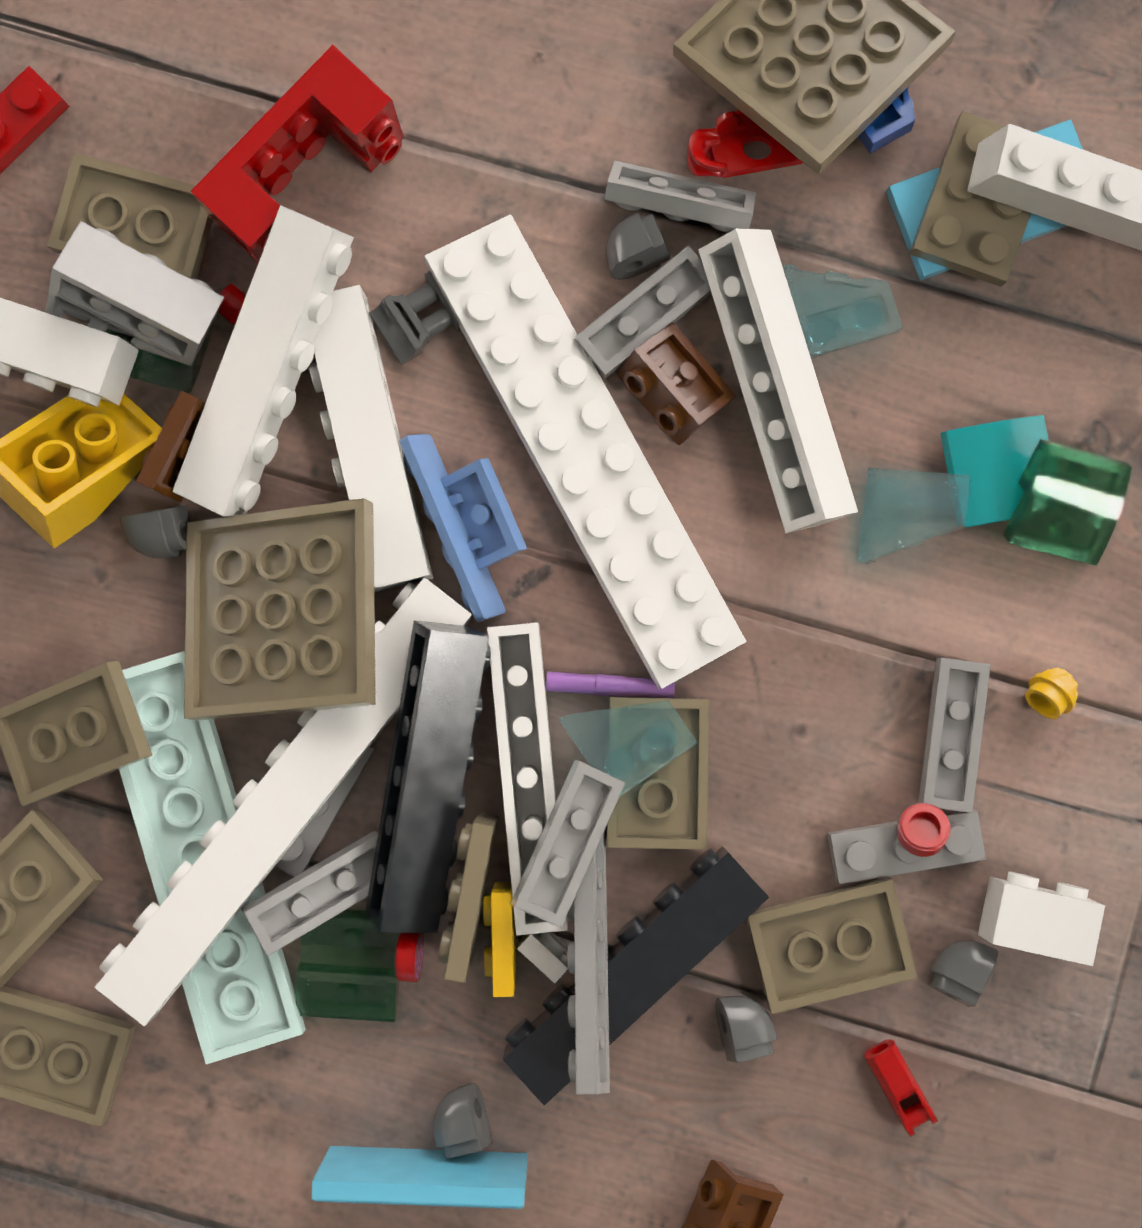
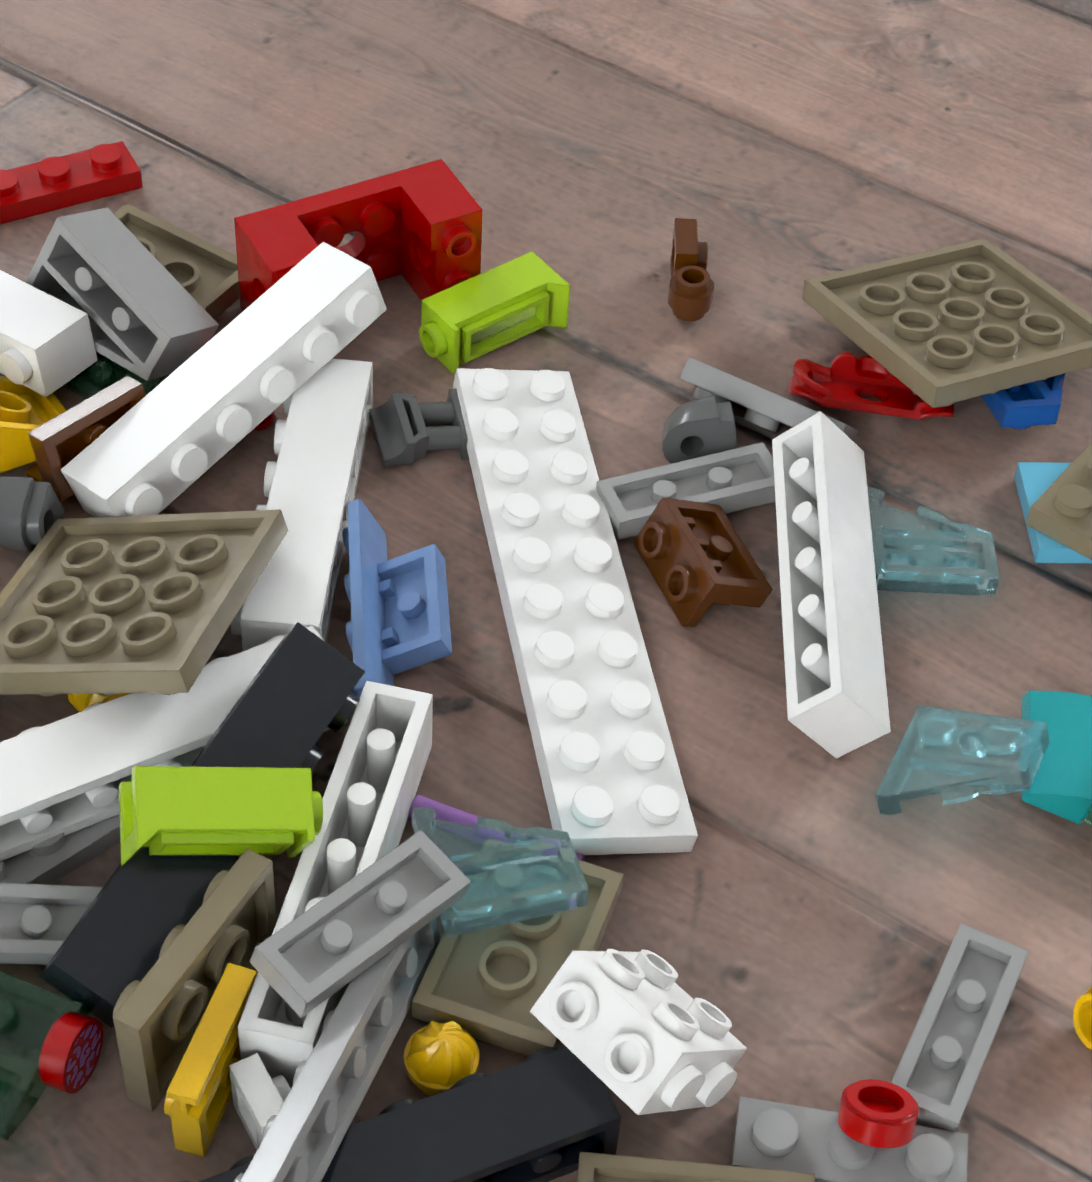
camera: 15 degrees right, 40 degrees down
none -> lime window [119,766,323,867]
none -> yellow plate [404,1020,480,1096]
none -> lime window [419,251,570,375]
none -> white brick [530,949,747,1115]
none -> reddish brown plate [668,218,714,322]

